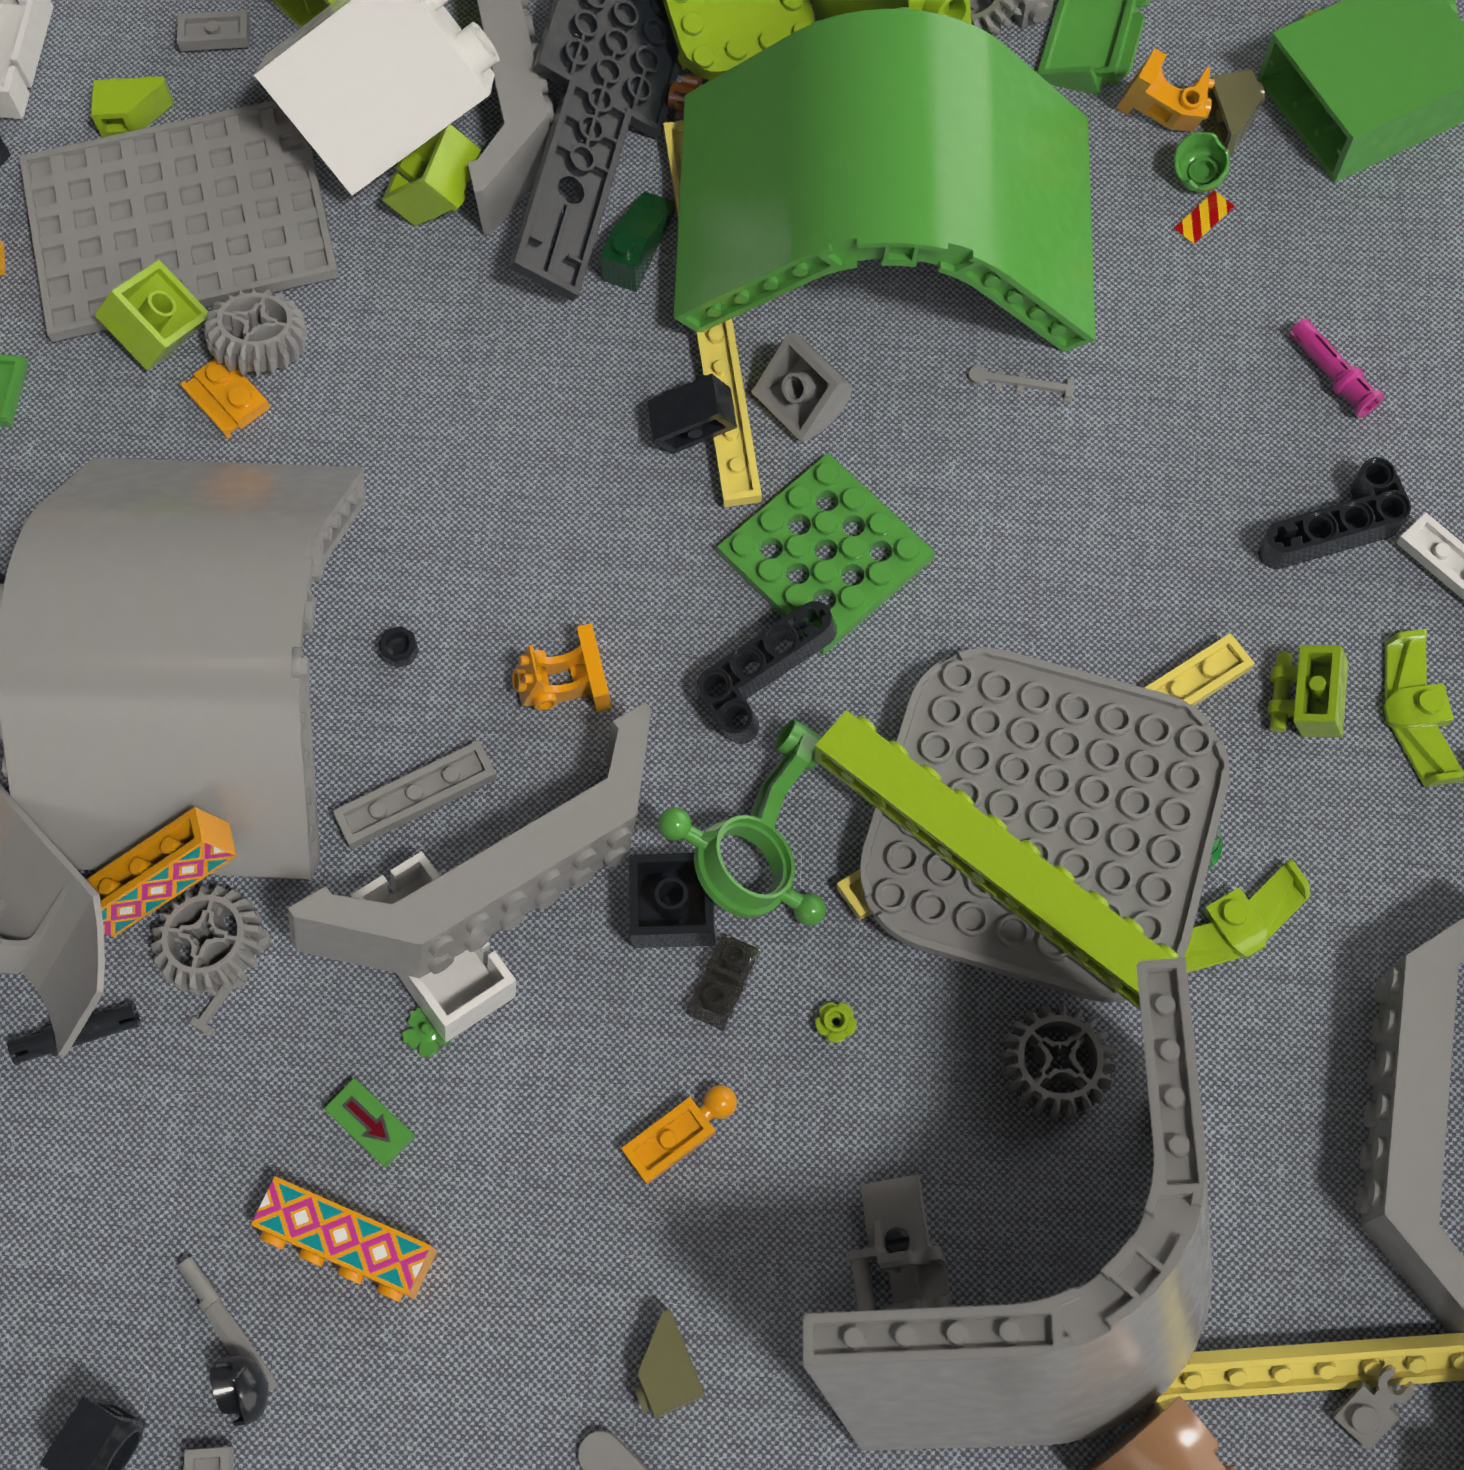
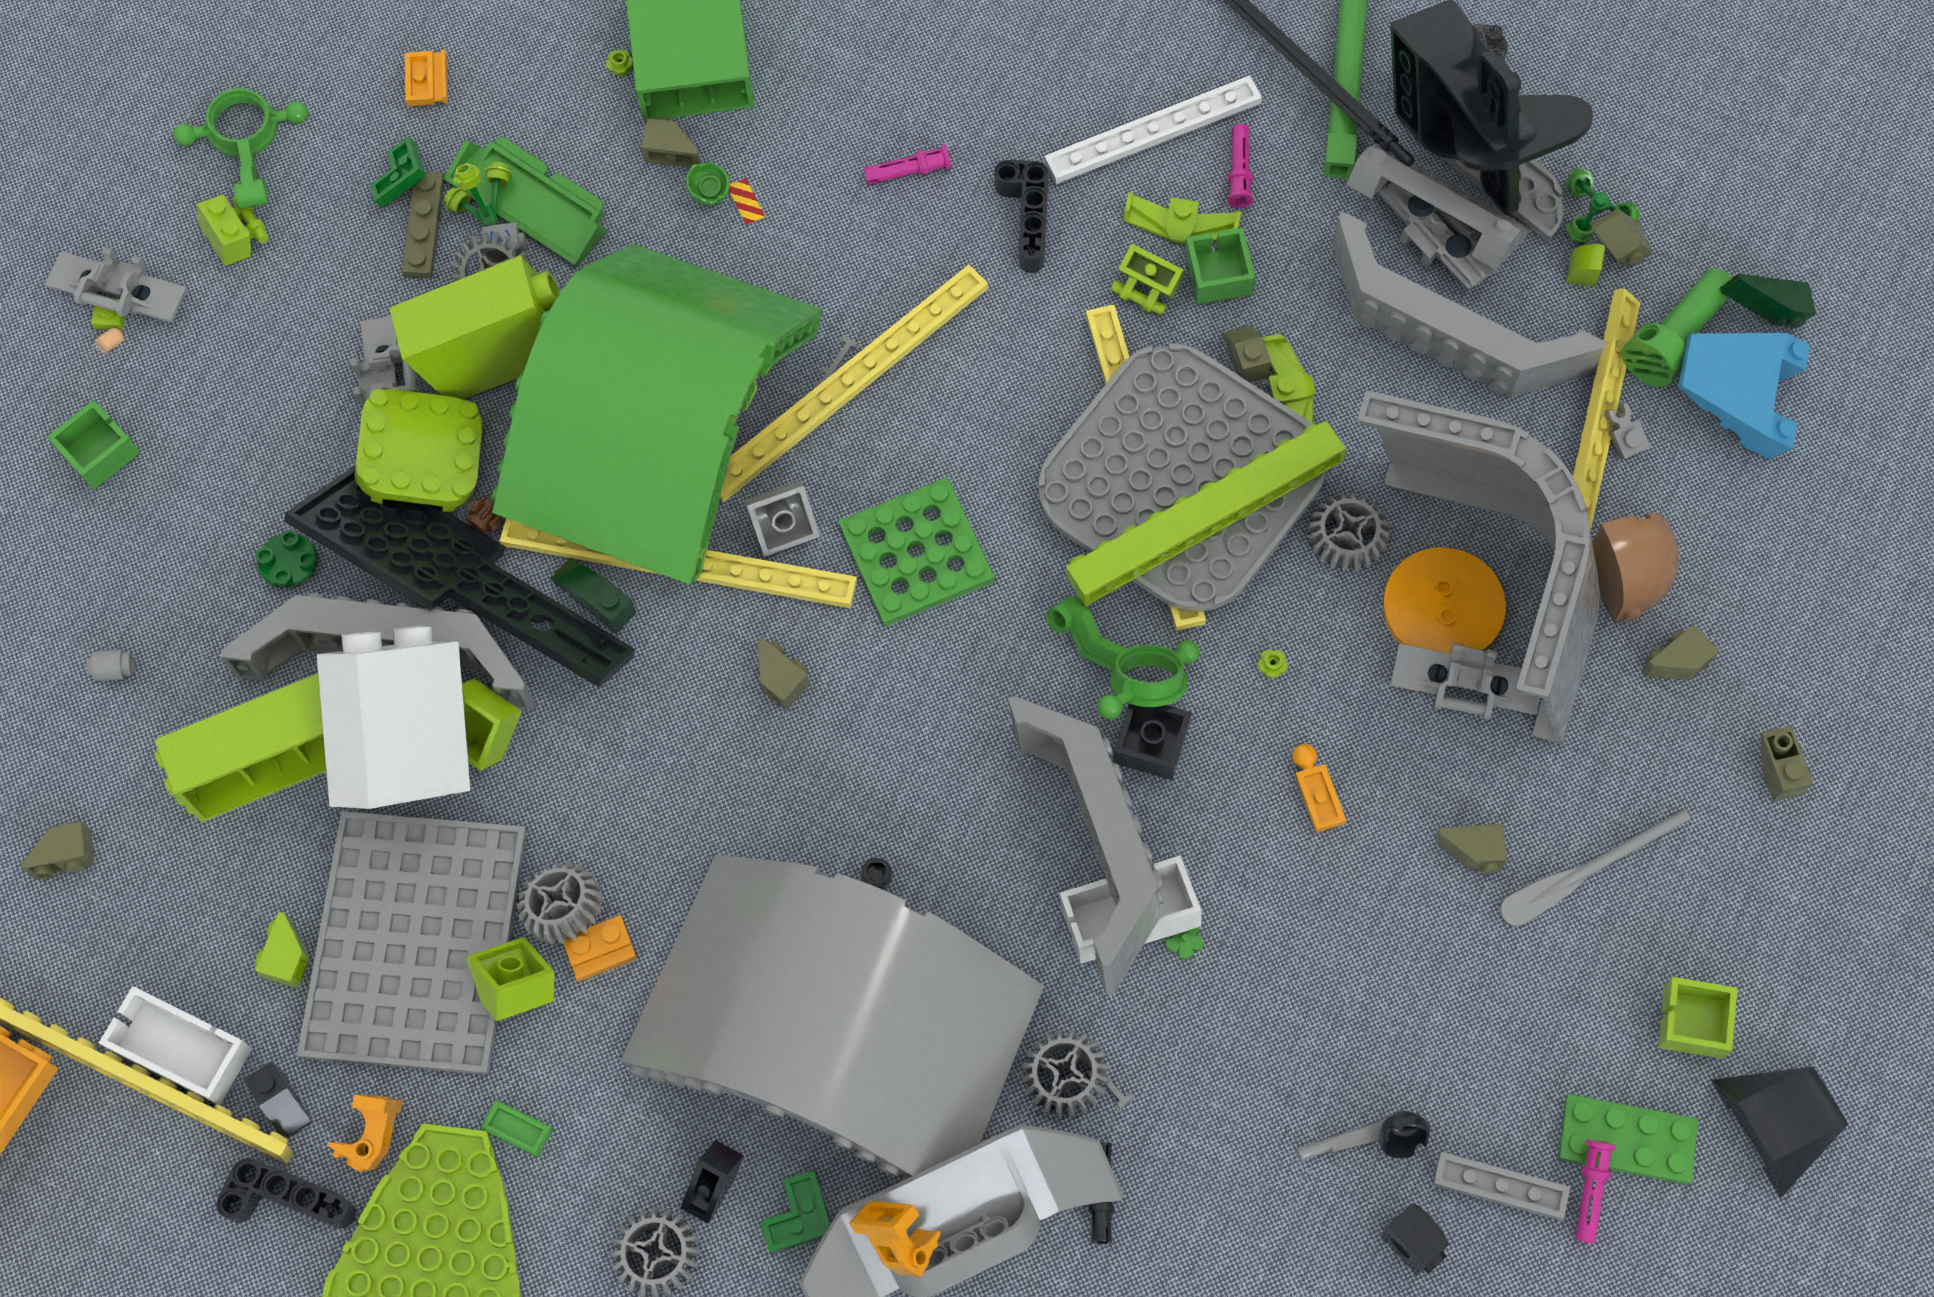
camera: 70 degrees left, 0 degrees up
light orange brick [86,807,237,937] -> none
light grey plate [177,10,250,51] -> none
brick [251,1176,438,1303] -> none
bright green tile [324,1078,416,1168] -> none
light grey plate [333,740,498,849] -> none
light orange tile [512,623,612,712] -> none
black brick [647,373,737,454] -> none
clear smoke slope [686,933,761,1031] -> none
black beam [697,601,837,744] -> none
light orange tile [1116,48,1215,132] -> none
none -> light yellow plate [720,265,988,502]
none -> olive slope [758,637,810,711]
none -> bright green piece [1184,228,1256,305]
none -> olive slope [1223,325,1271,383]
none -> light orange plate [1383,547,1506,653]

